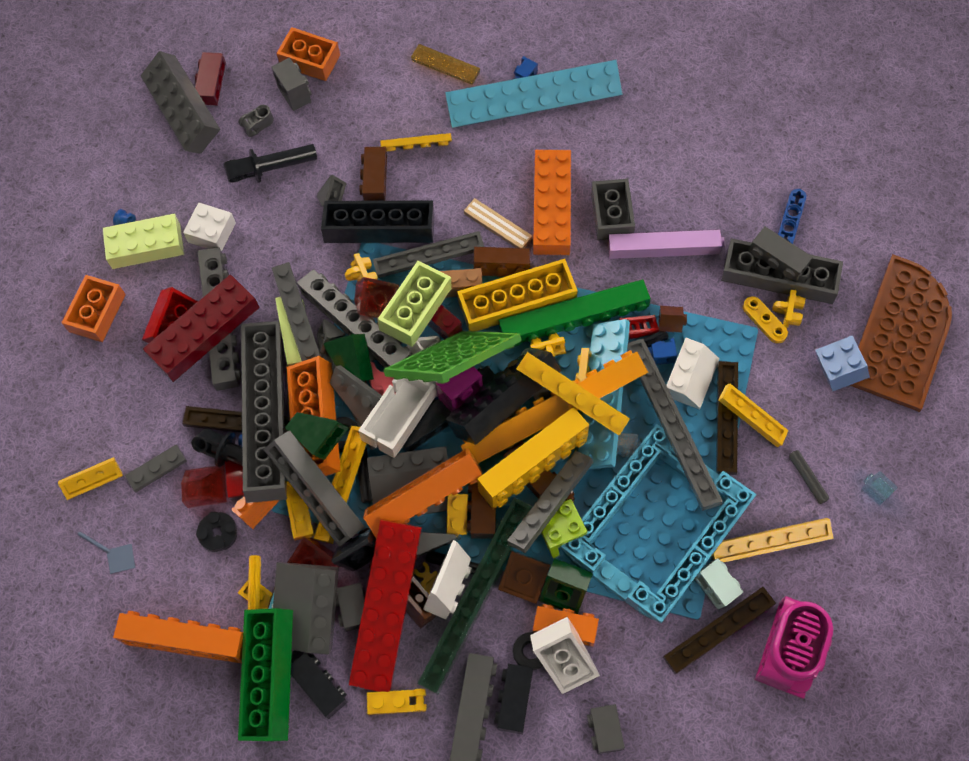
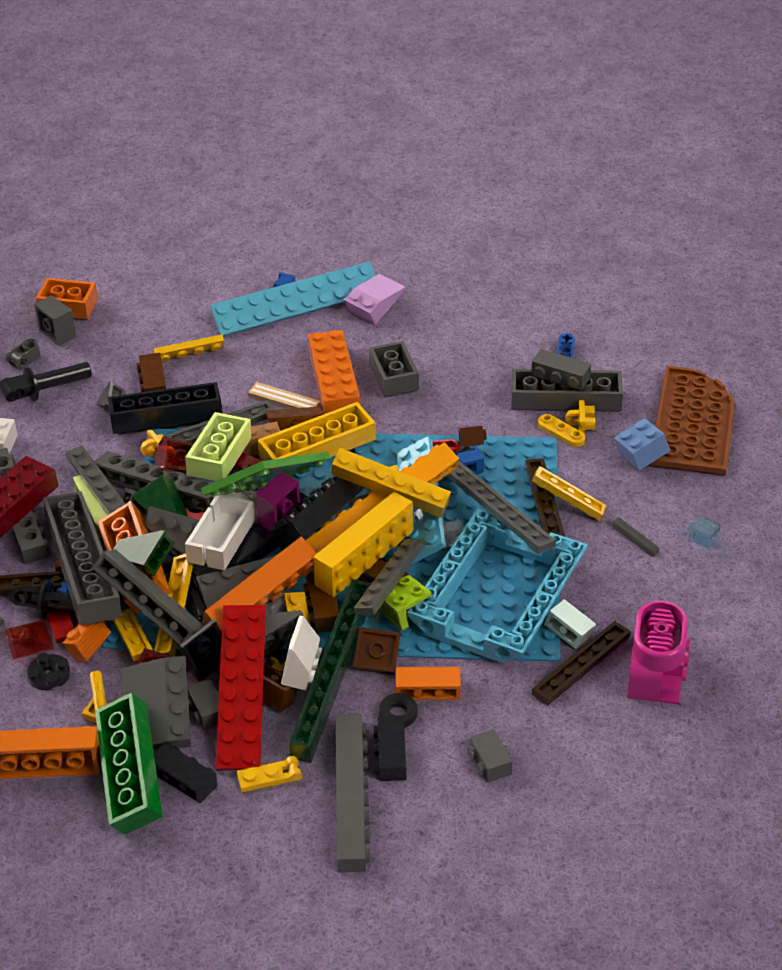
camera: 15 degrees left, 25 degrees down
clear yellow plate [411,44,480,85] -> none
green brick [499,279,651,347] -> none
white slope [530,617,600,694] -> none
dark green slope [539,558,593,614] -> none
lavender brick [608,230,724,259] -> none
white slope [666,338,720,409] -> none
yellow plate [712,518,834,563] -> none
none -> lavender slope [344,274,406,325]

